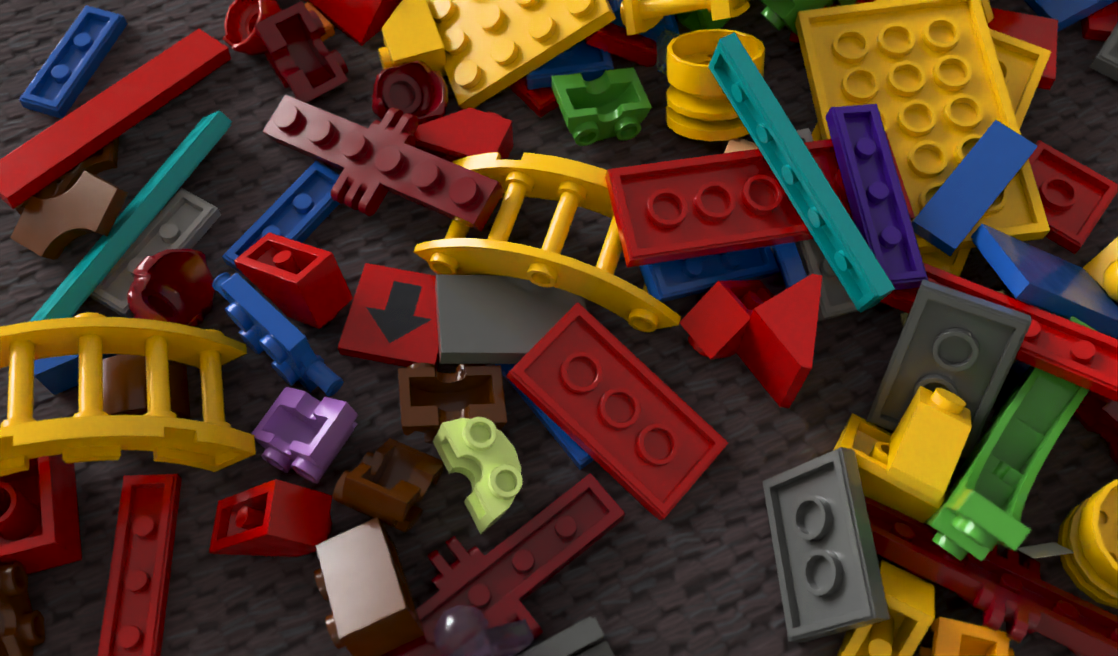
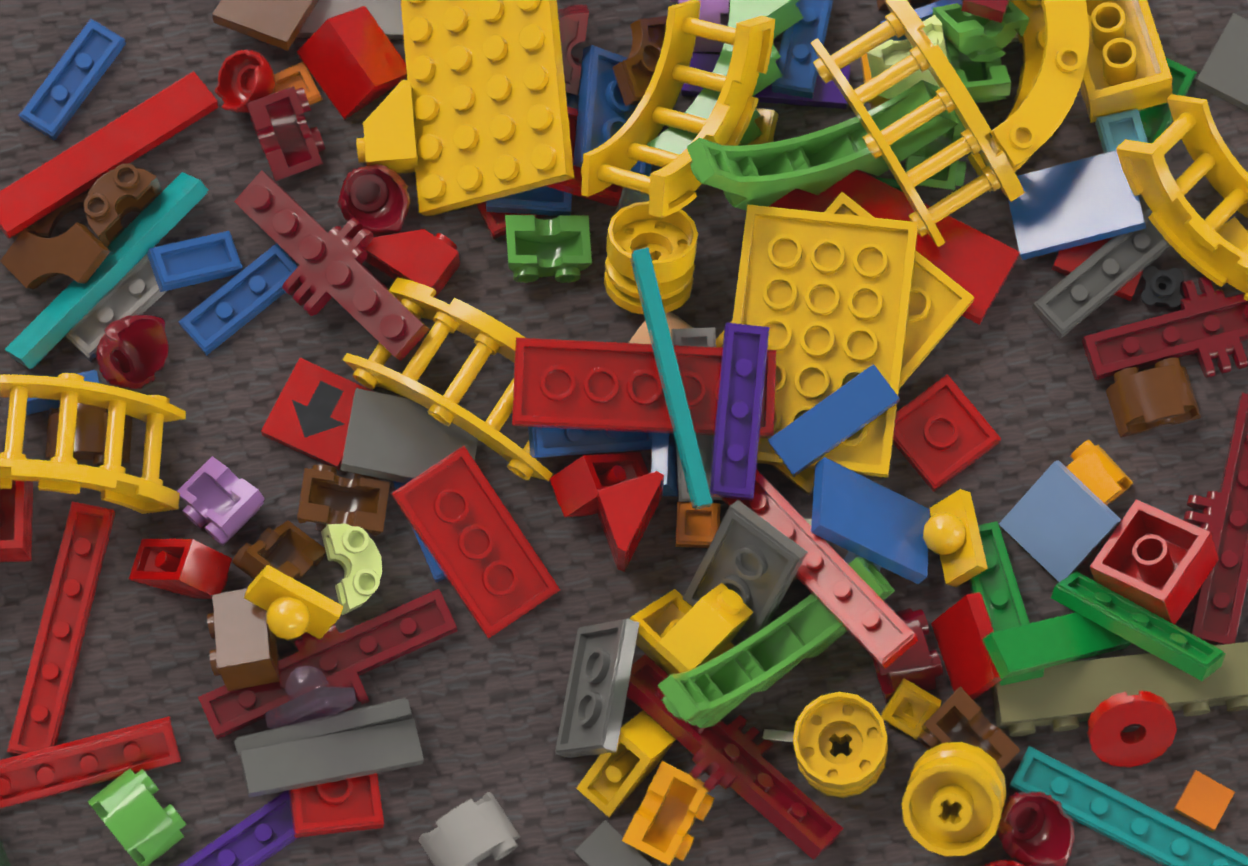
camera: 15 degrees right, 10 degrees up
blue plate [212,272,343,396] -> none
red slope [234,232,353,329] -> none
none -> reddish brown cylinder [84,164,162,247]
none -> blue tile [147,231,243,292]
none -> yellow tile [244,565,344,640]
none -> orange tile [676,502,721,548]

